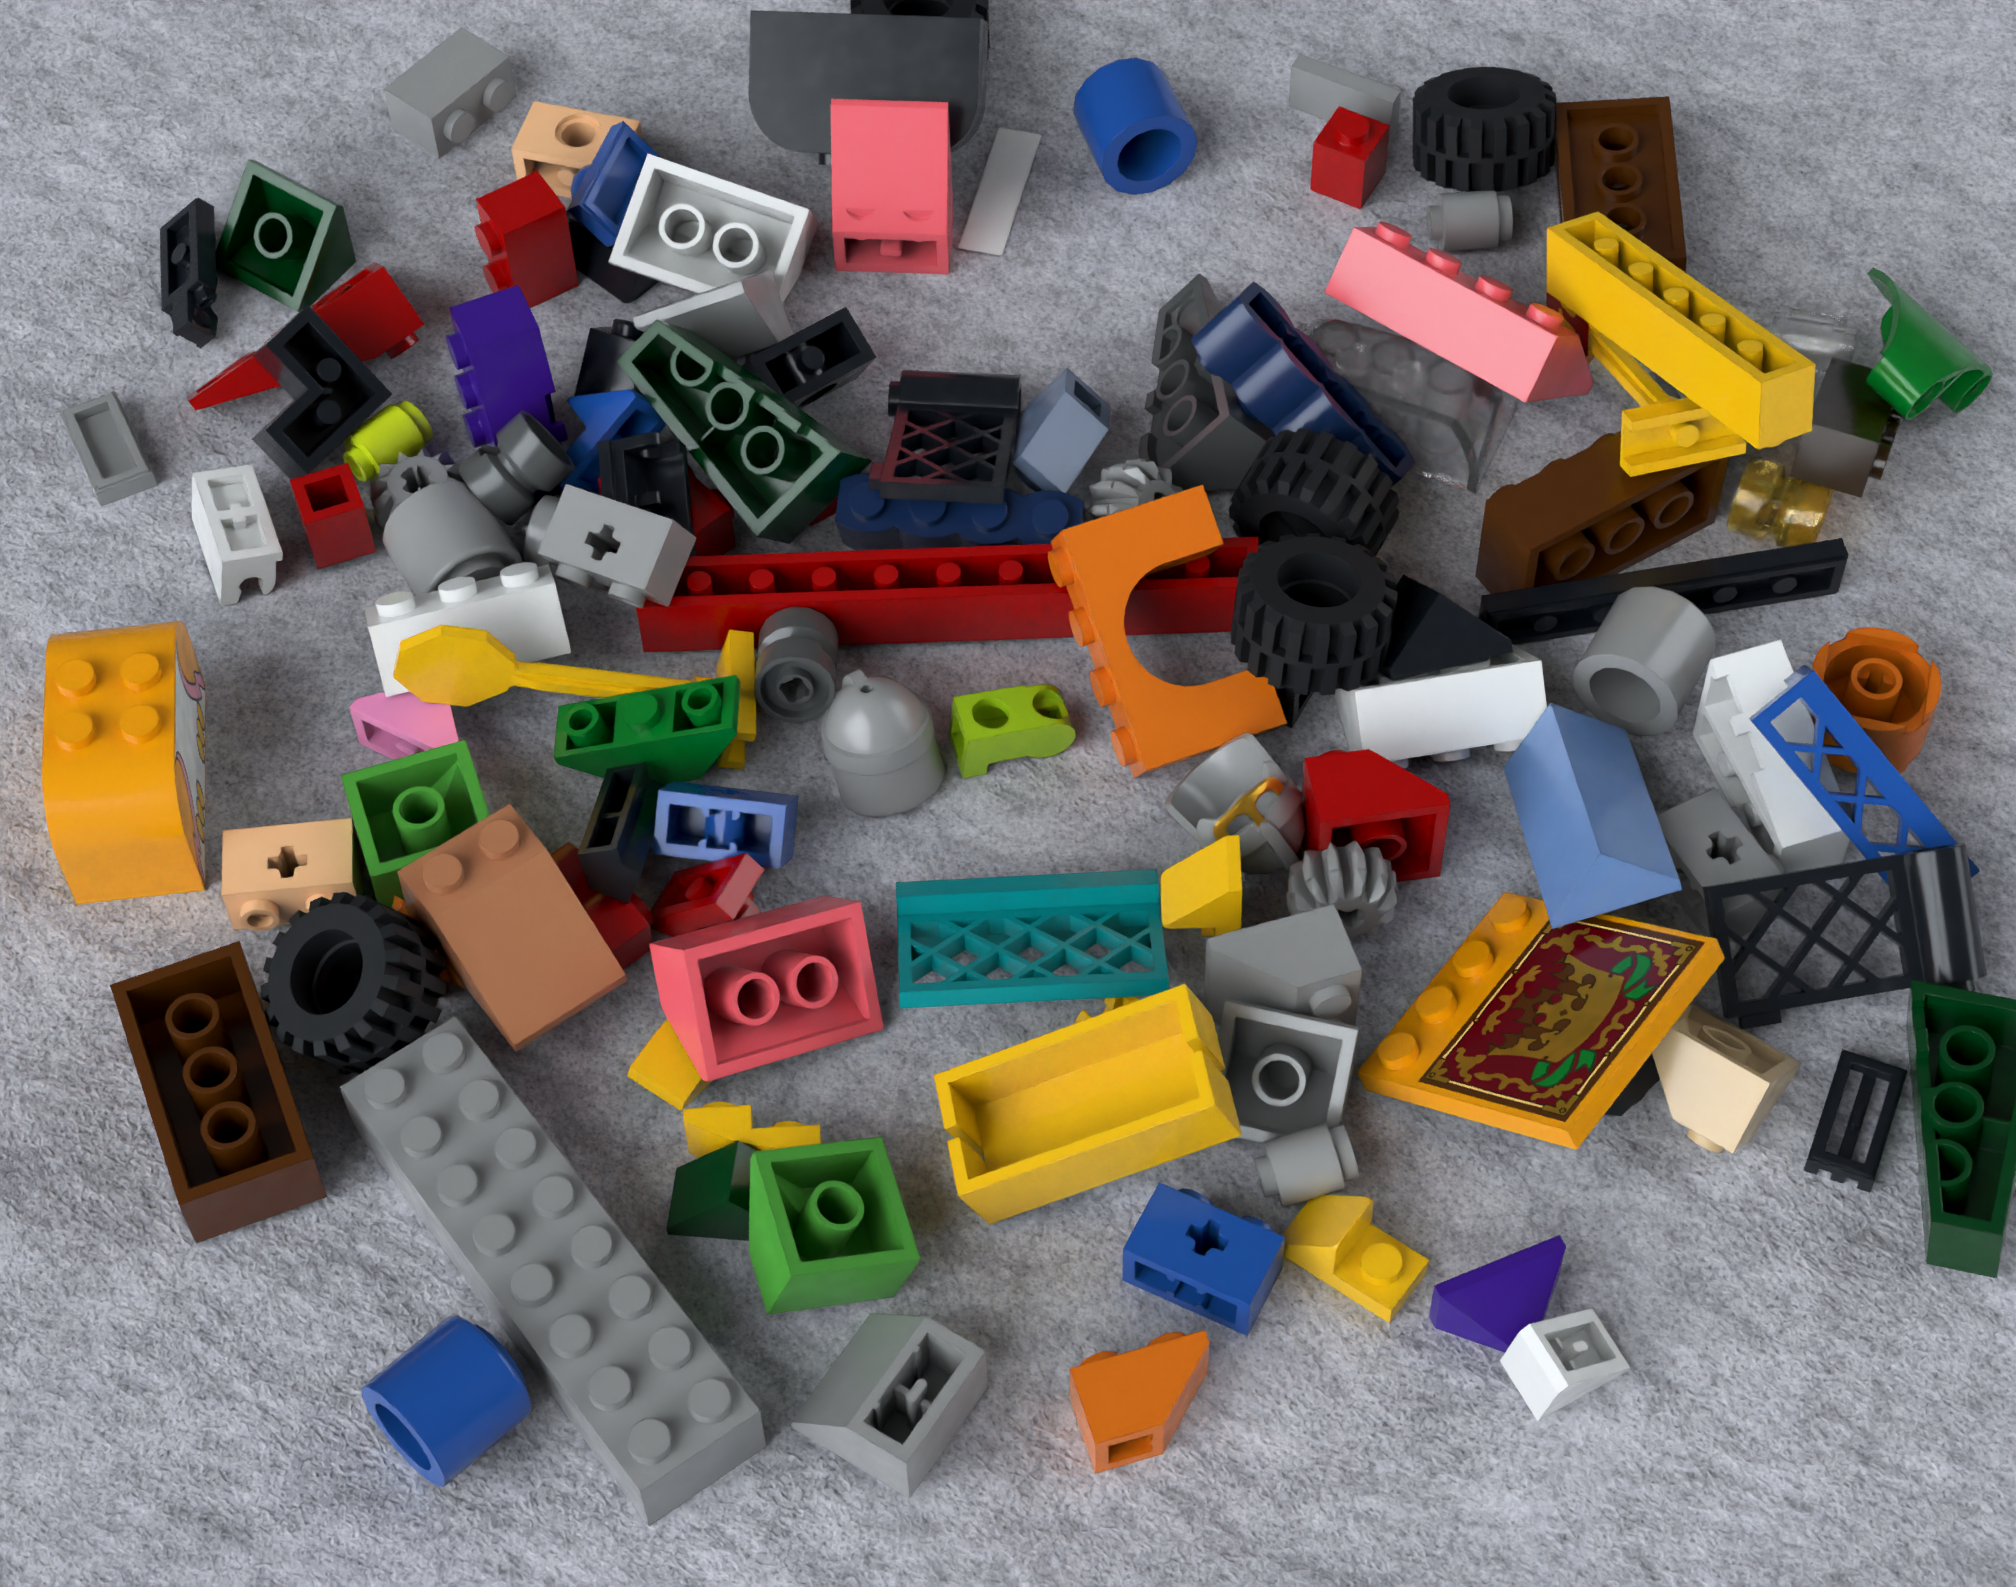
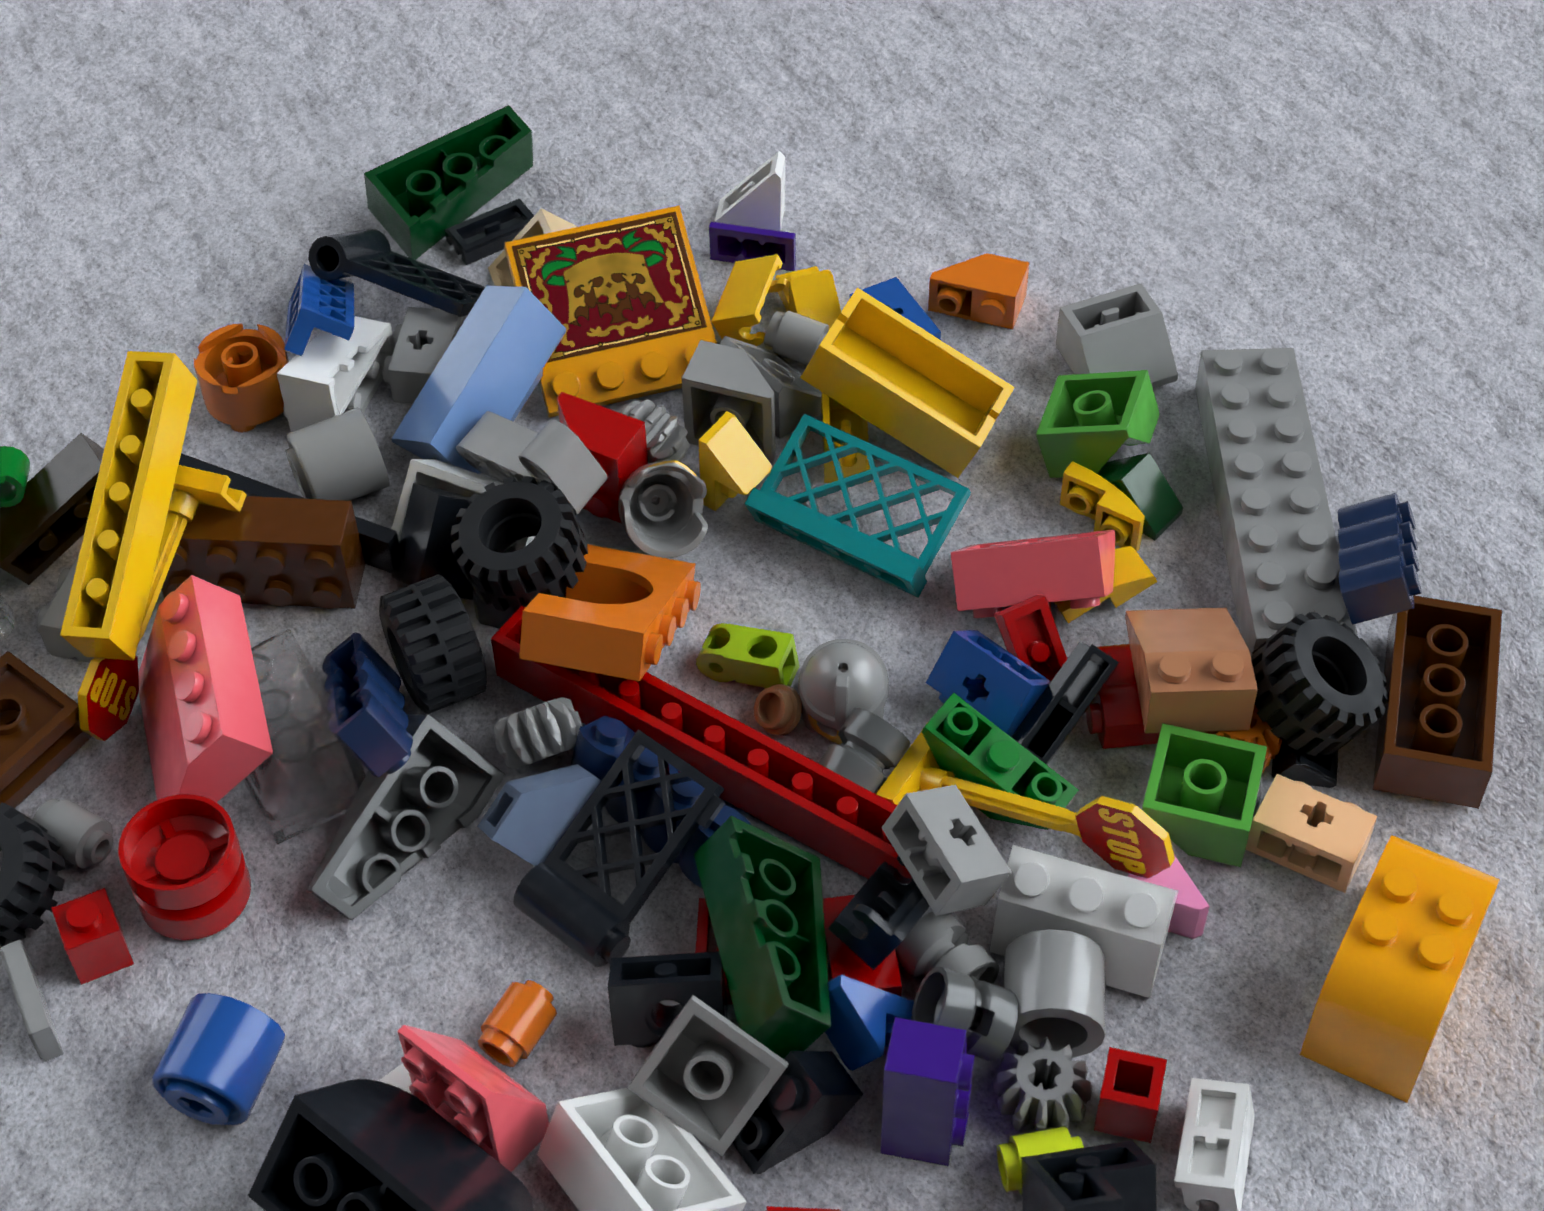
camera: 145 degrees left, 5 degrees down
blue piece [361,1315,532,1487] -> none
none -> red wheel [118,794,251,940]
none -> light grey beam [456,411,608,516]
none -> orange brick [477,980,557,1067]
none -> yellow hinge [711,254,787,346]
none -> medium nougat plate [754,684,802,735]
none -> dark blue brick [1338,493,1422,625]

